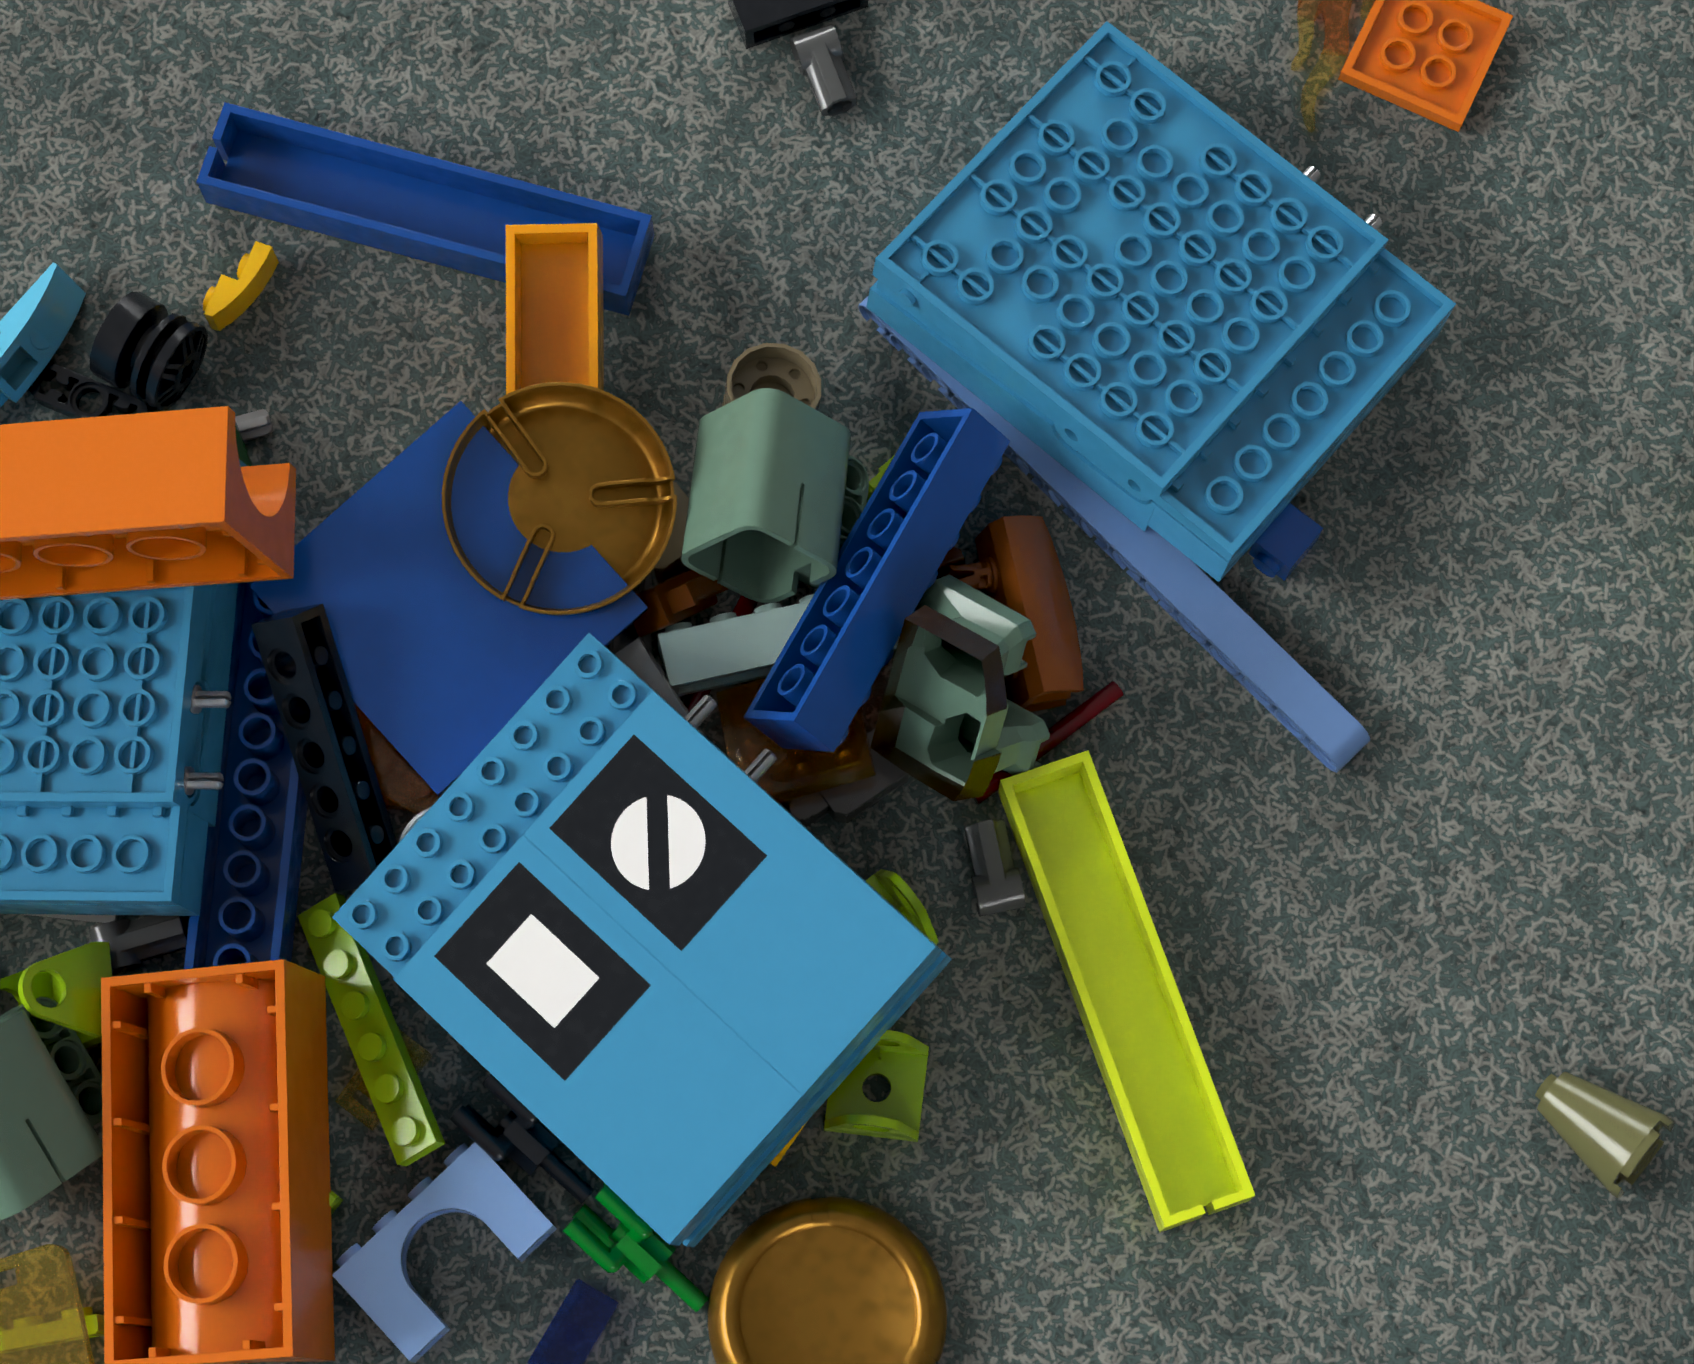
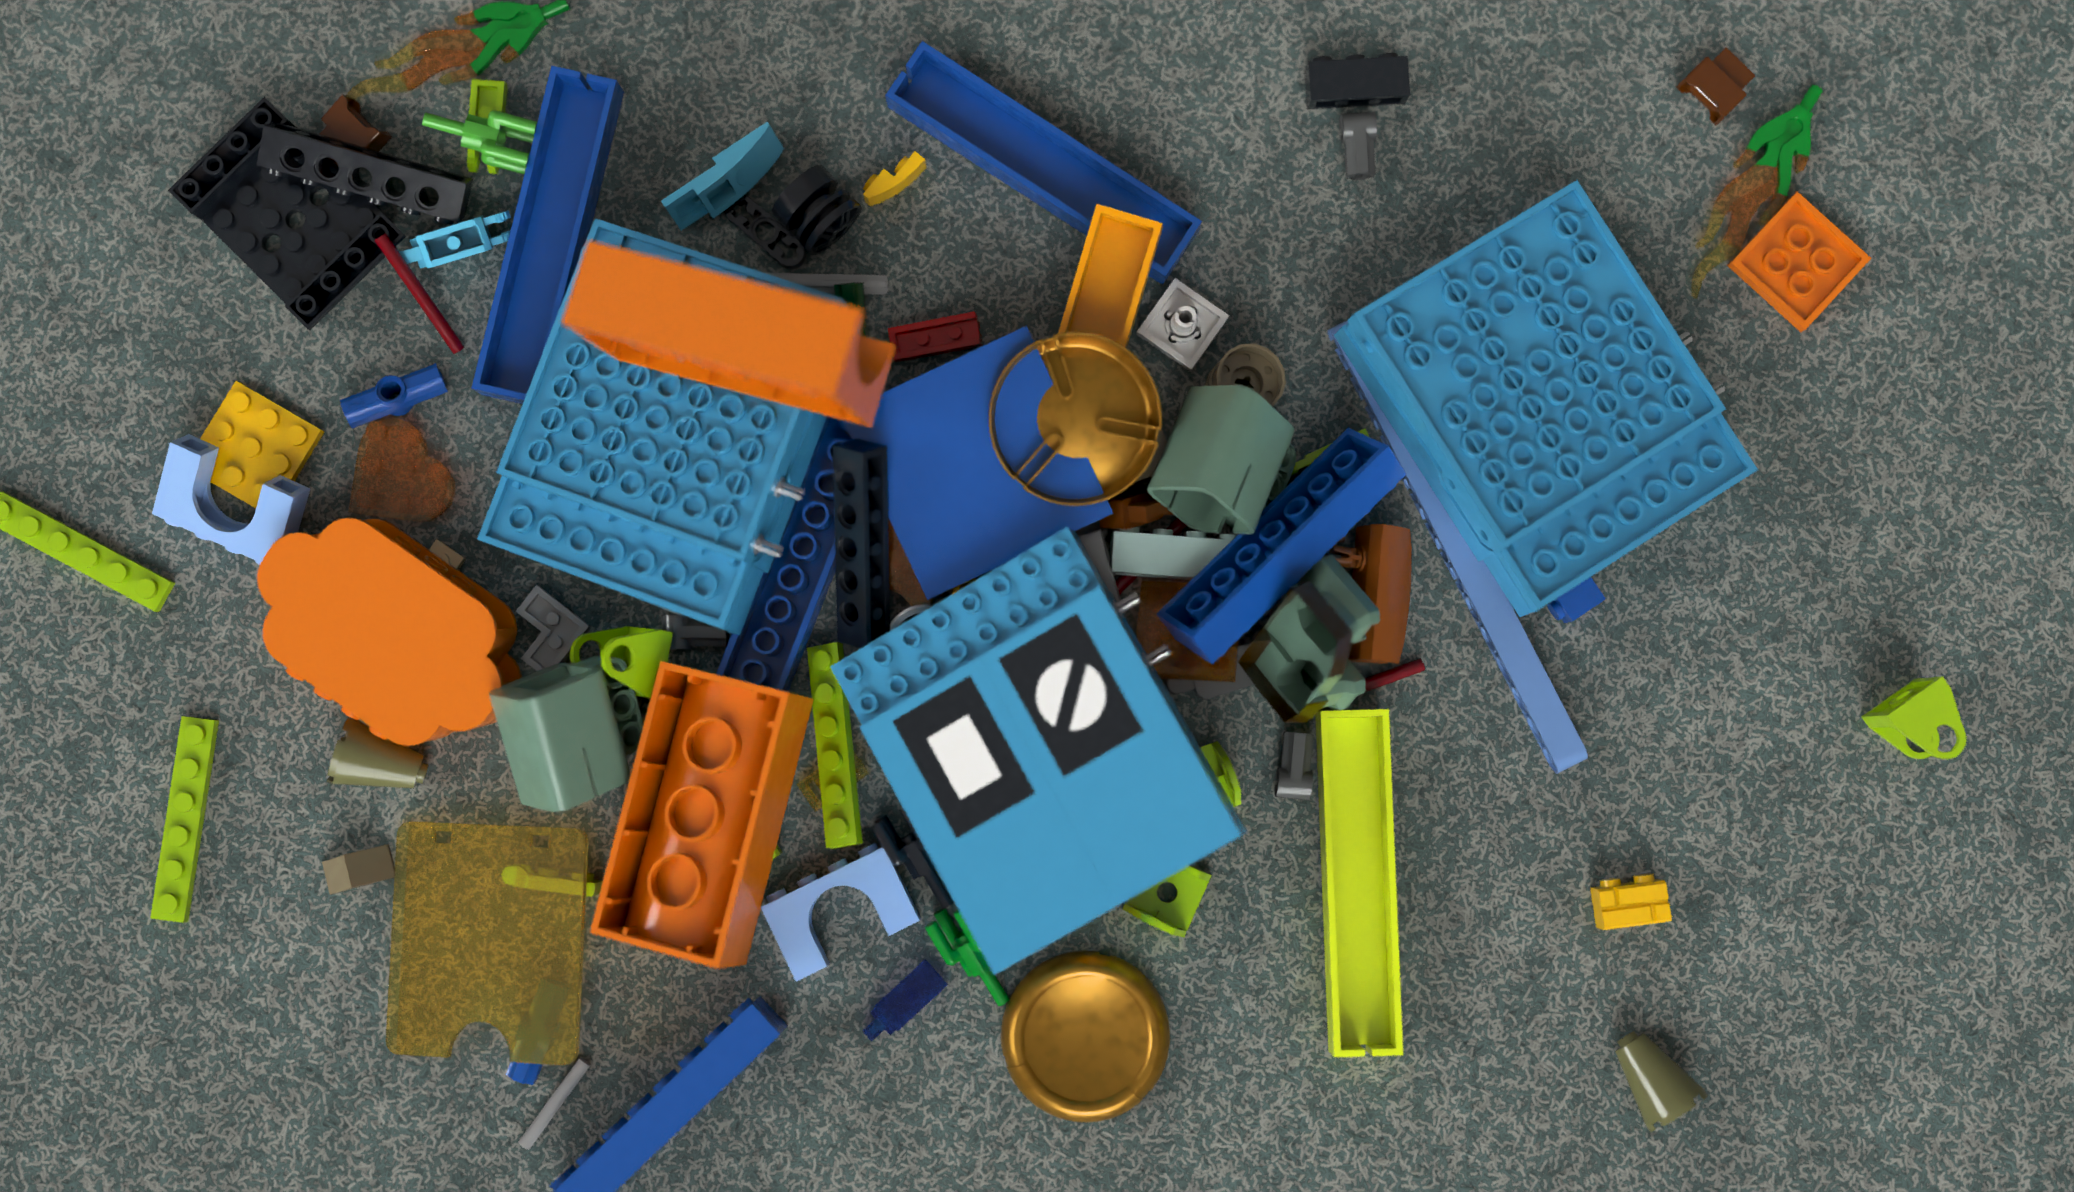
camera: 15 degrees right, 10 degrees up
none -> red hinge [888,311,982,362]
none -> white plate [1136,278,1229,372]
none -> yellow brick [1590,873,1672,930]

